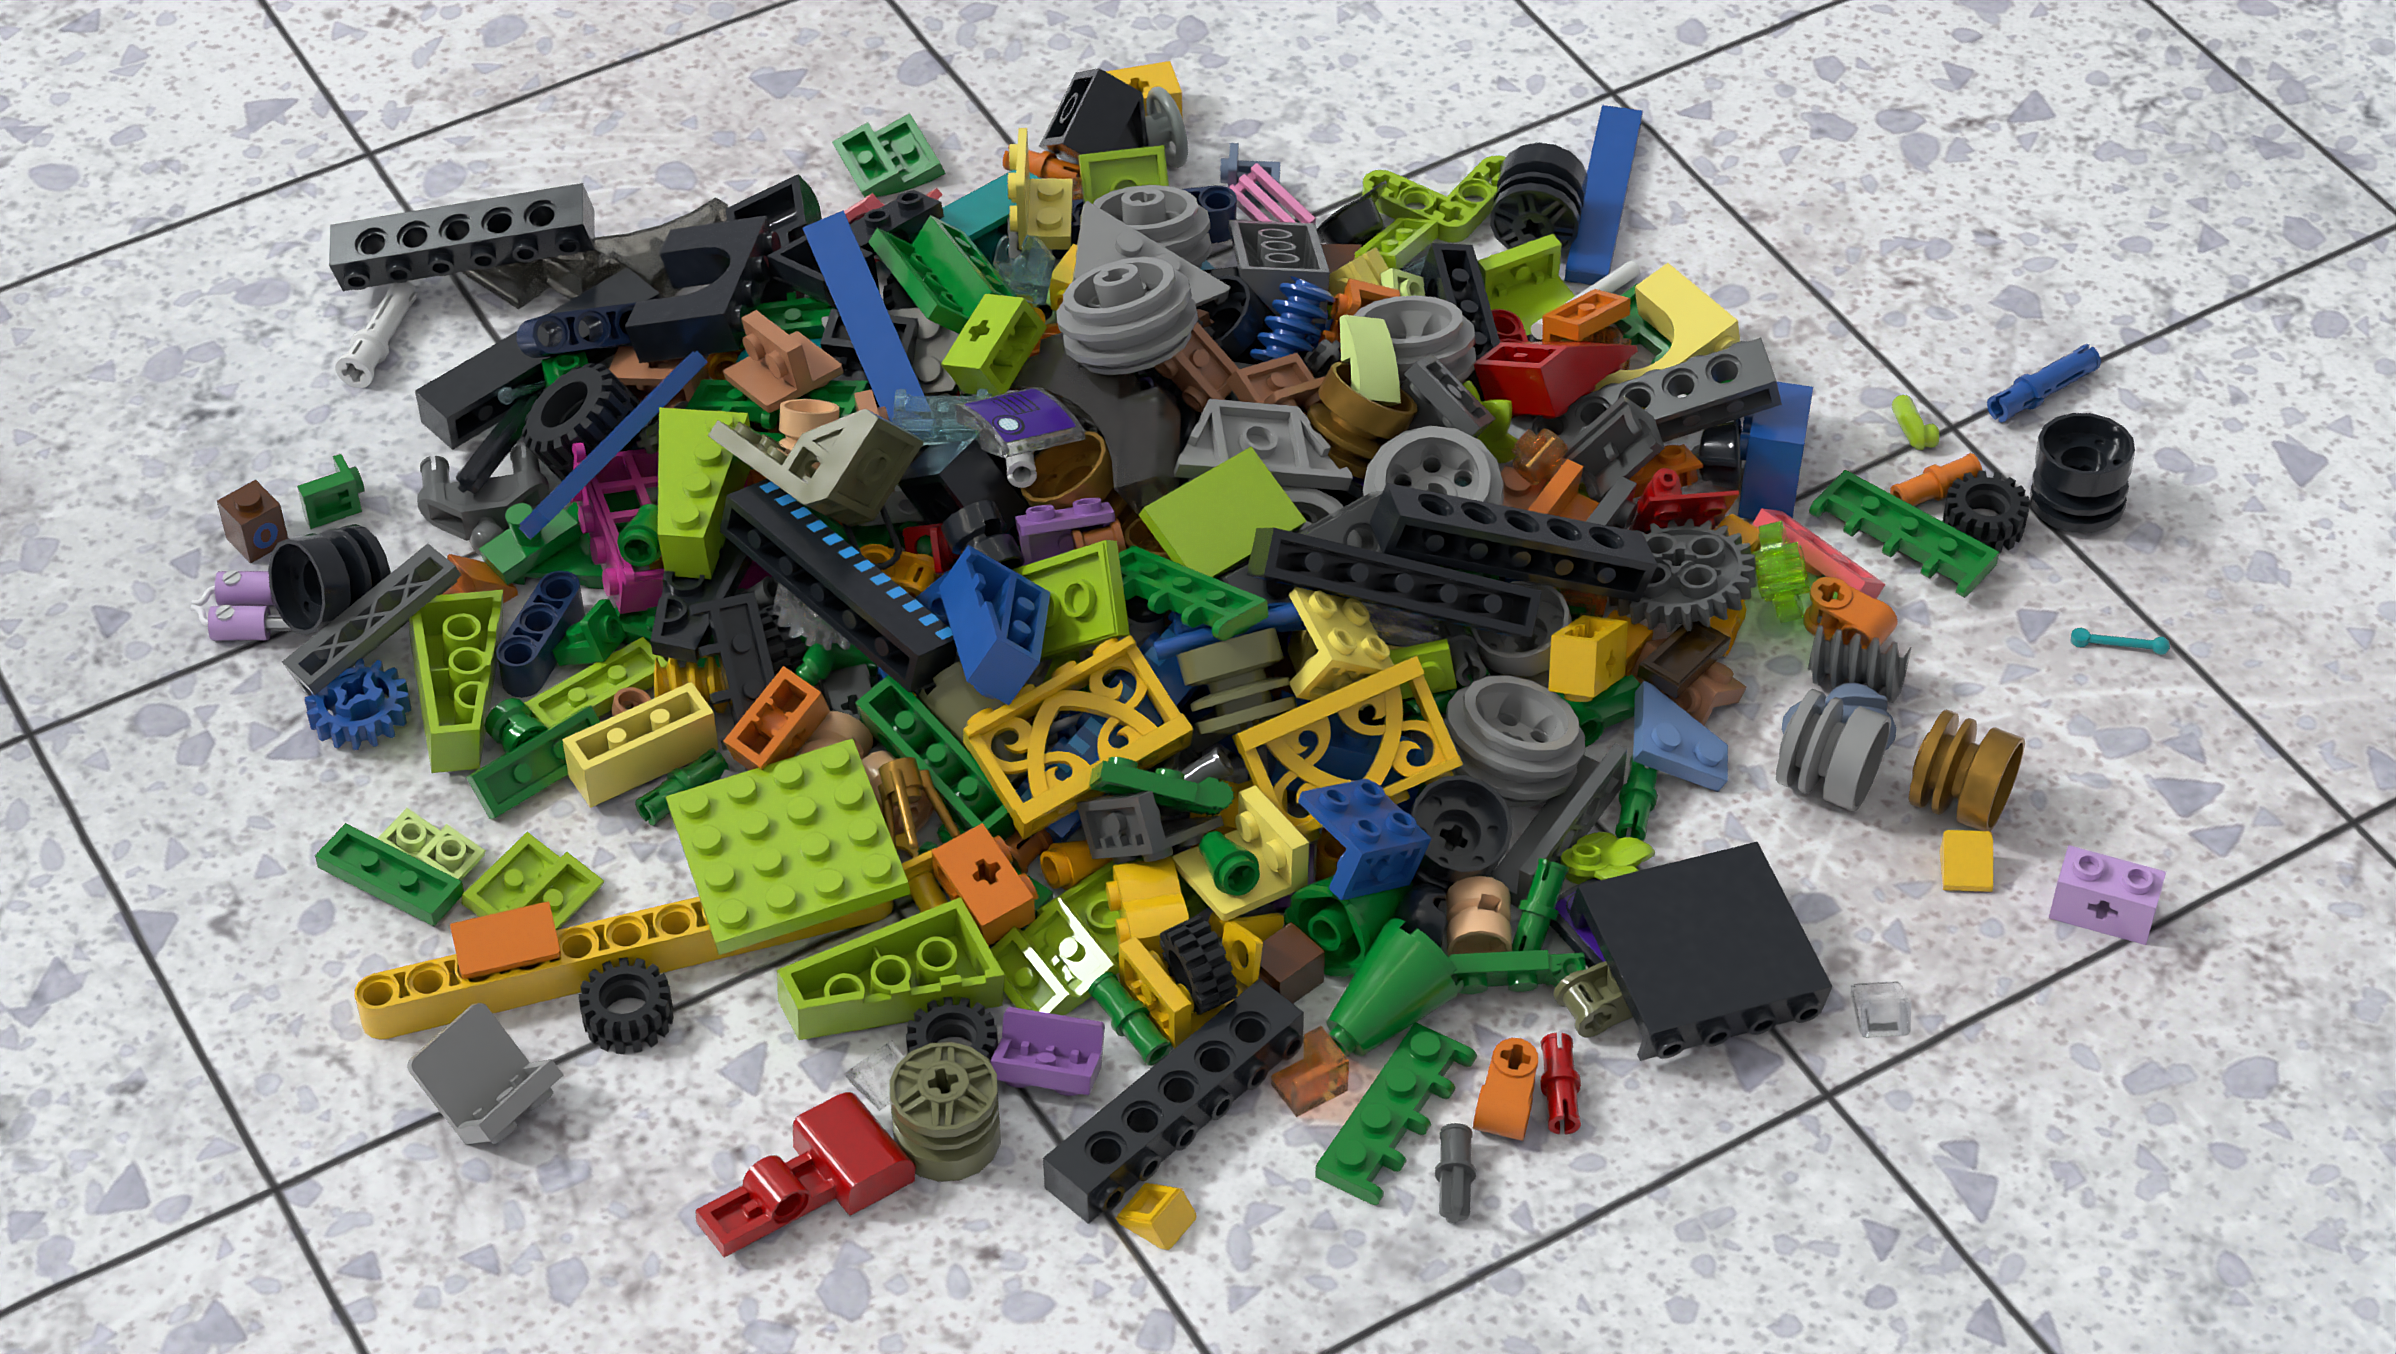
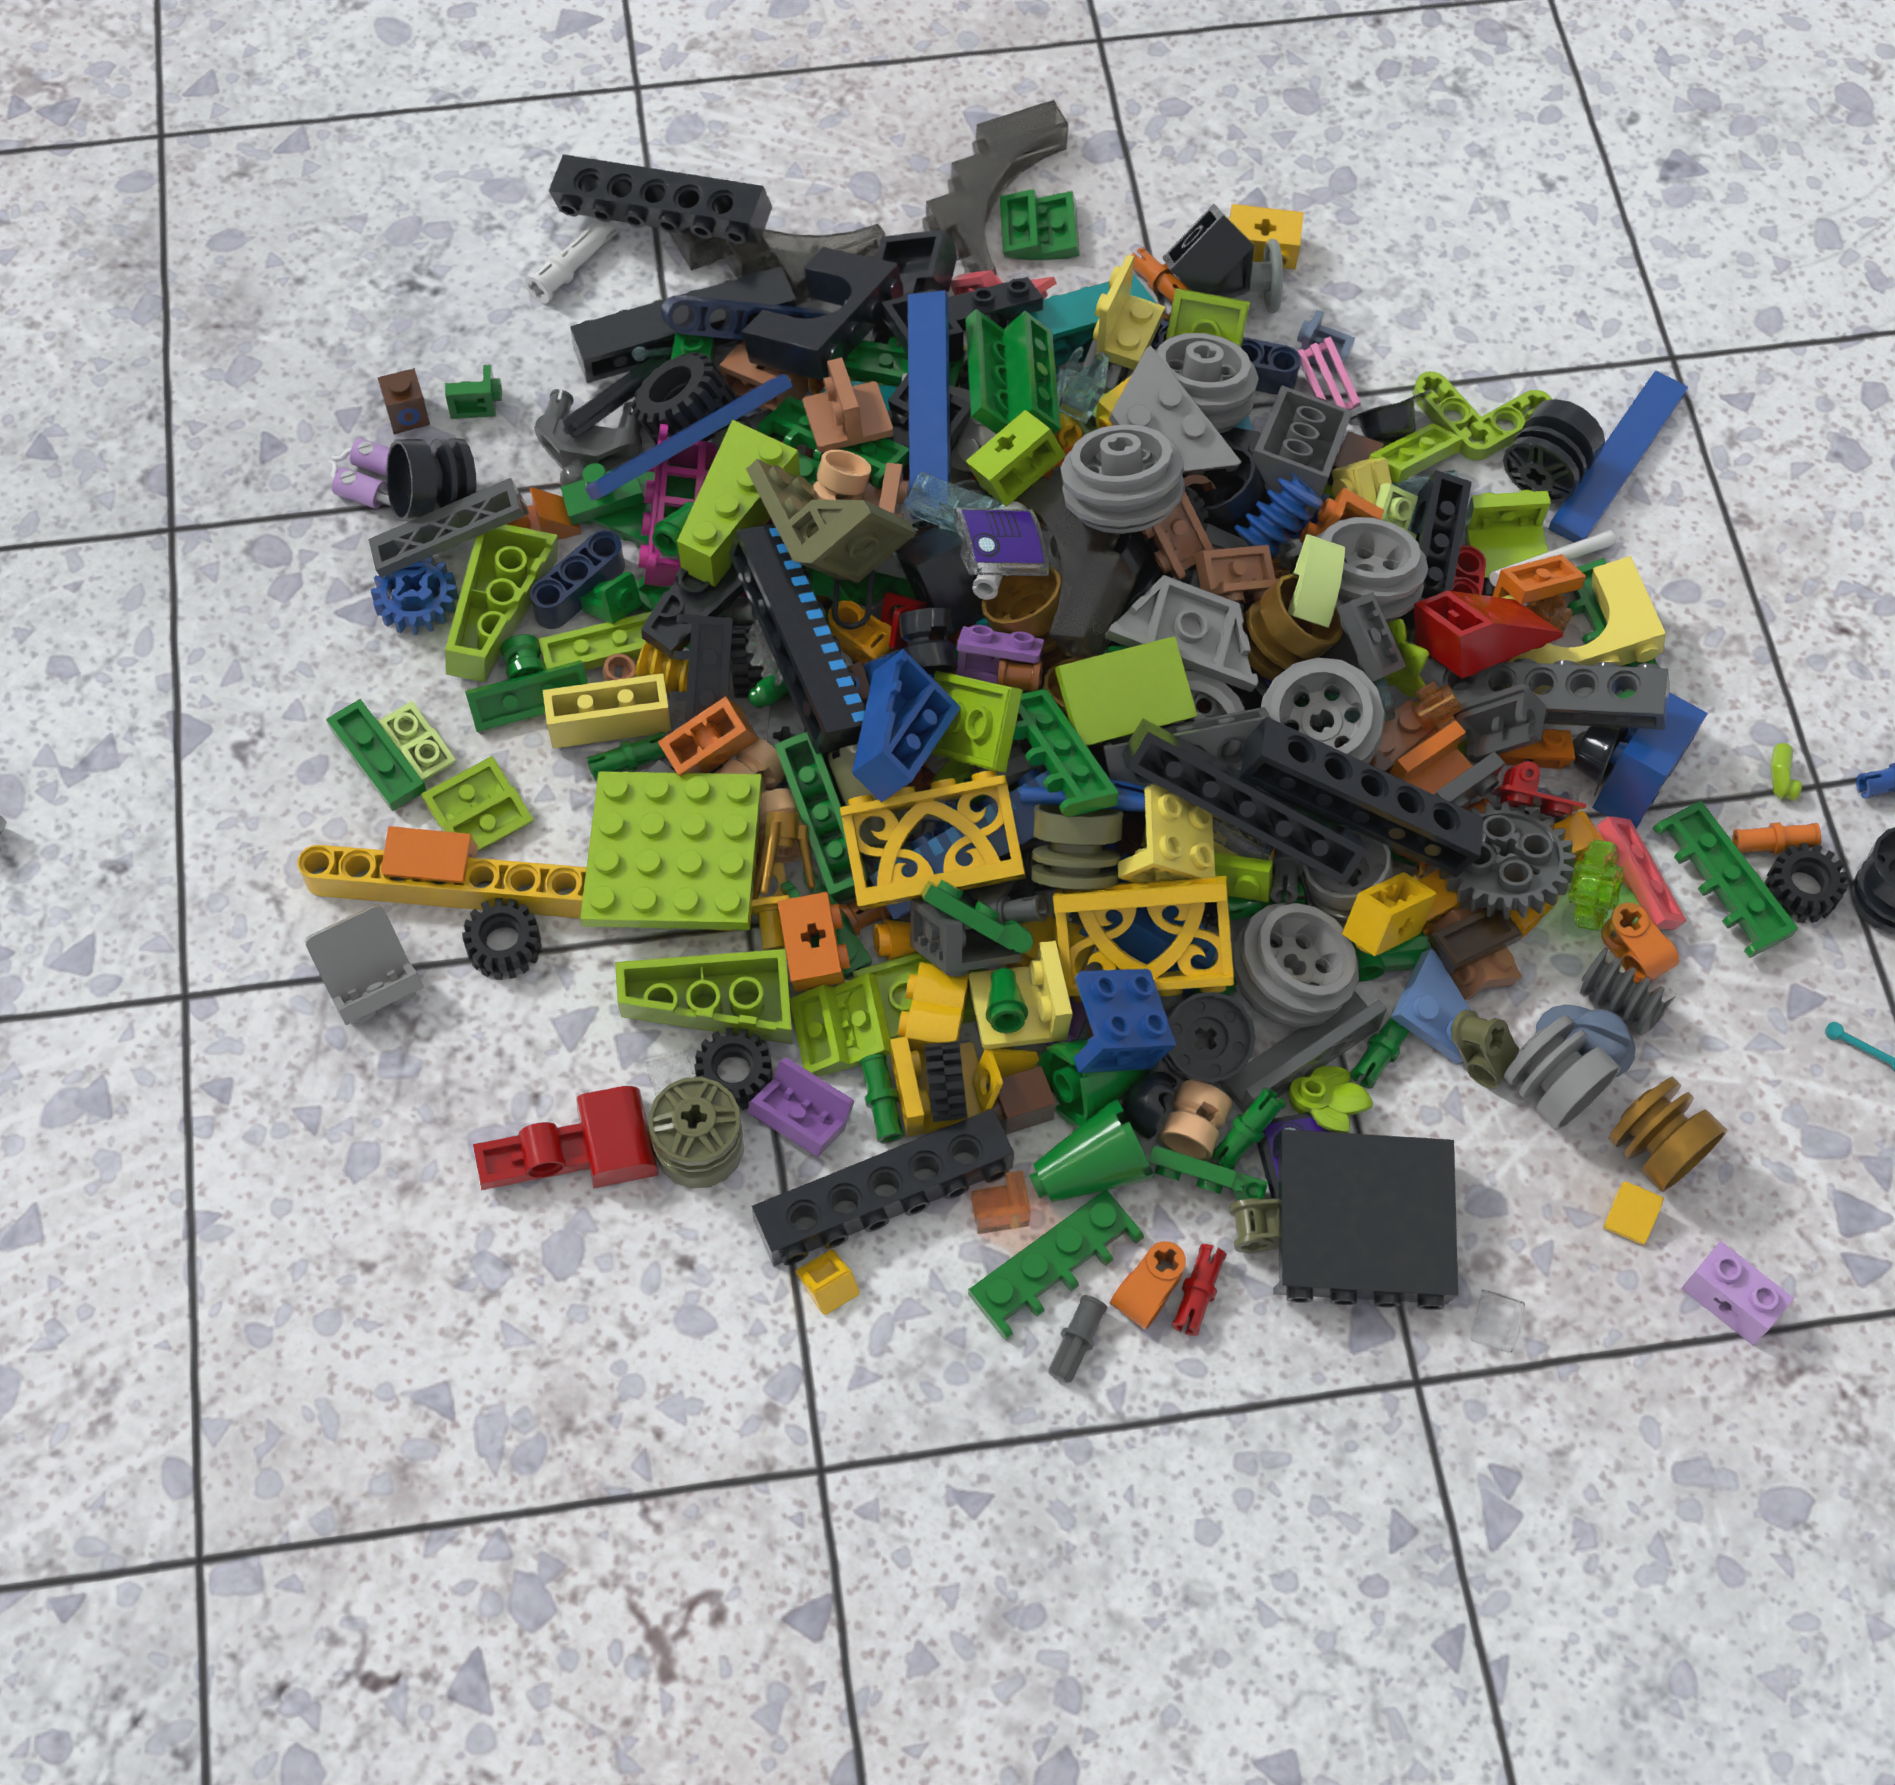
camera: 20 degrees right, 15 degrees up
none -> clear smoke arch [922,100,1069,275]
none -> olive piece [1451,1009,1520,1089]

